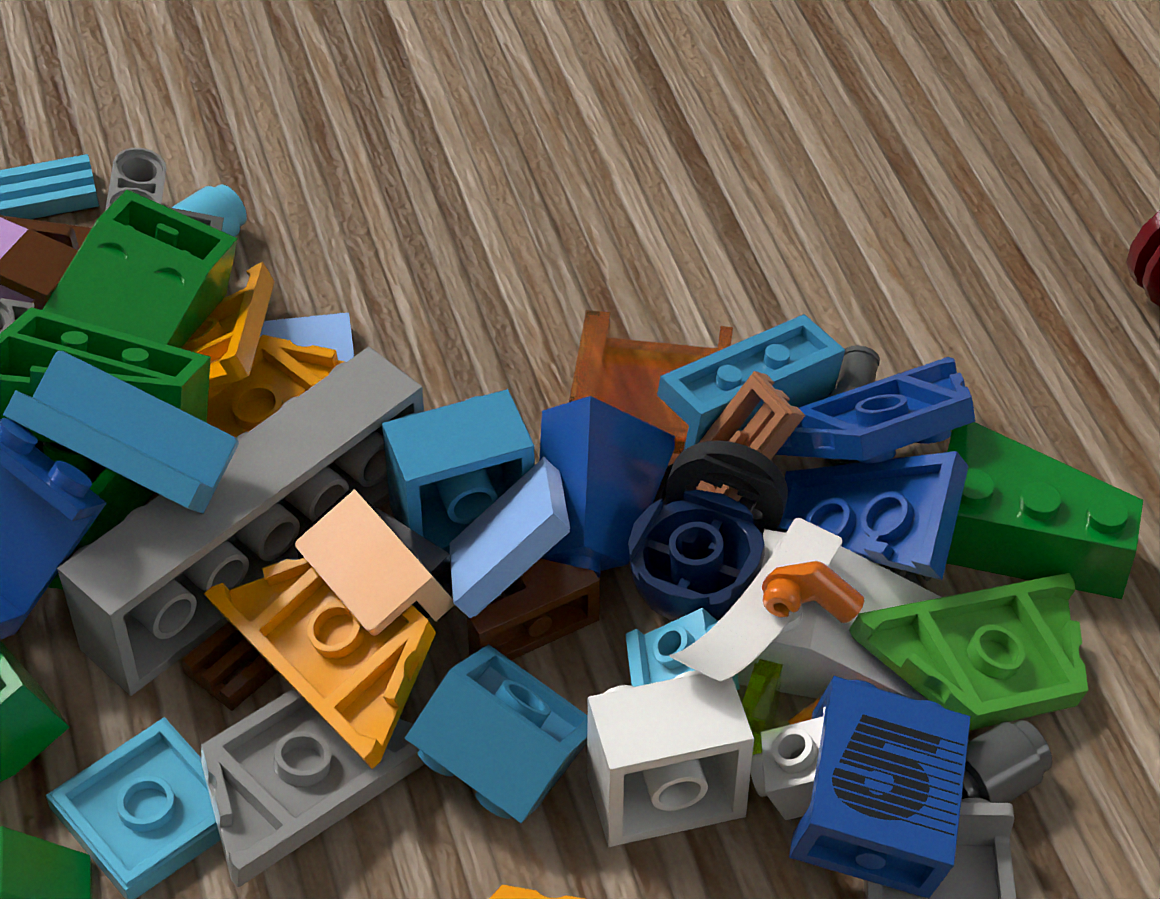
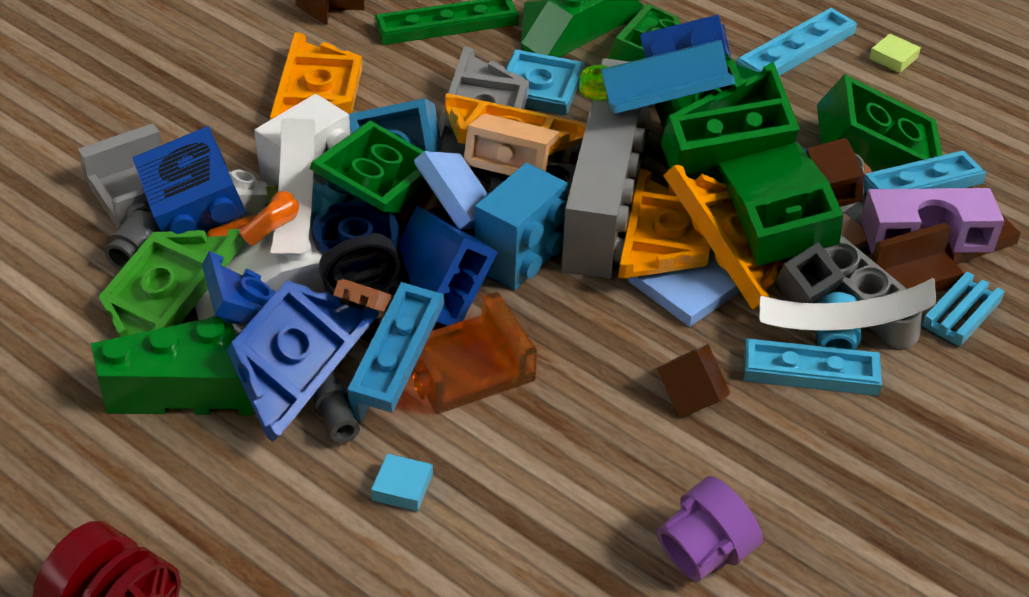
camera: 145 degrees right, 5 degrees down
none -> green slope [309,120,426,213]
none -> medium azure tile [371,454,433,512]
none -> clear neon green tile [579,65,608,101]
none -> medium lavender piece [656,476,763,582]
none -> reddish brown panel [657,344,730,417]
none -> medium azure tile [743,338,882,396]
none -> white sticker [759,278,936,331]

